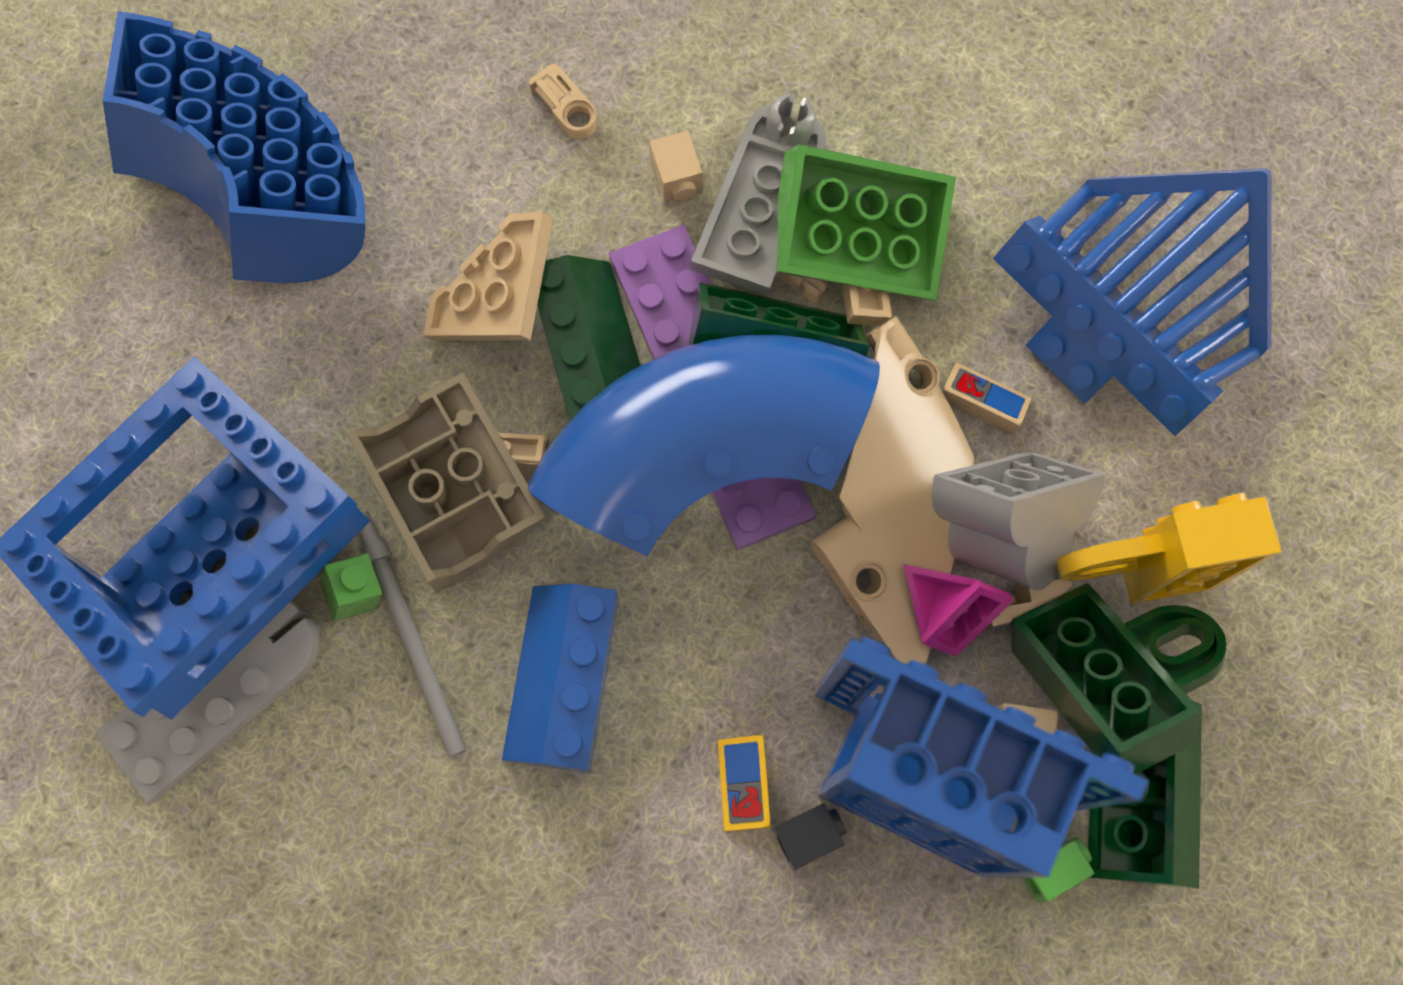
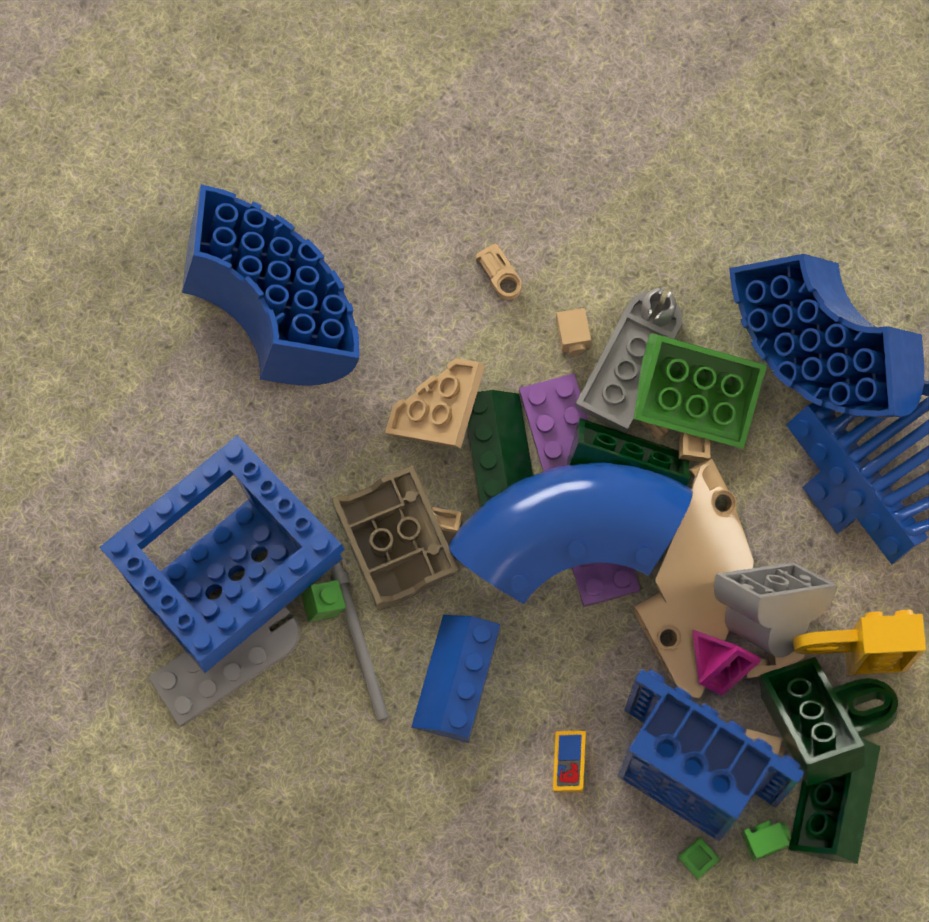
camera: 10 degrees right, 0 degrees up
black brick [772,803,847,871] -> none
slope [942,362,1032,435] -> none
none -> bright green tile [677,837,720,880]
none -> blue brick [729,254,924,418]

